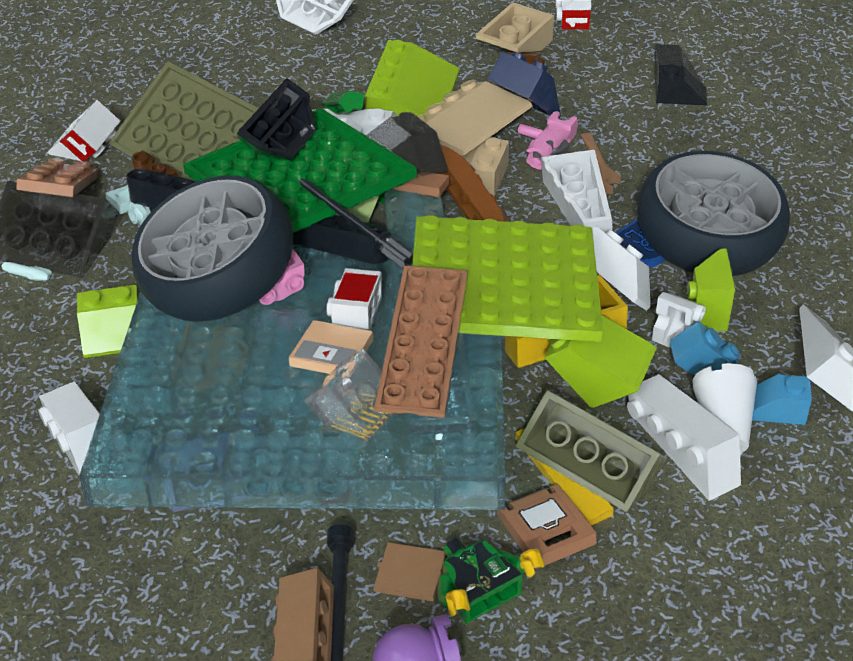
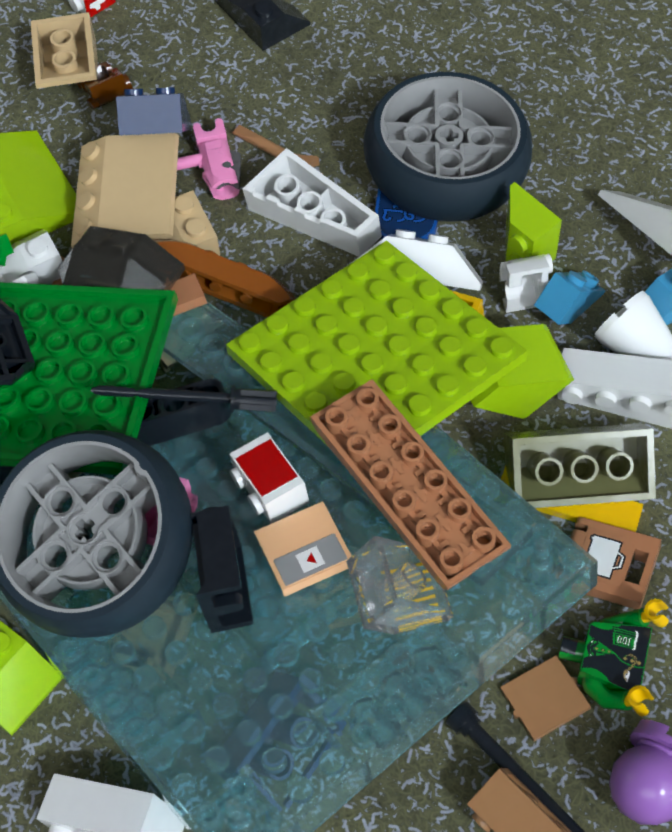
camera: 40 degrees left, 15 degrees up
none -> black window [190,505,254,633]

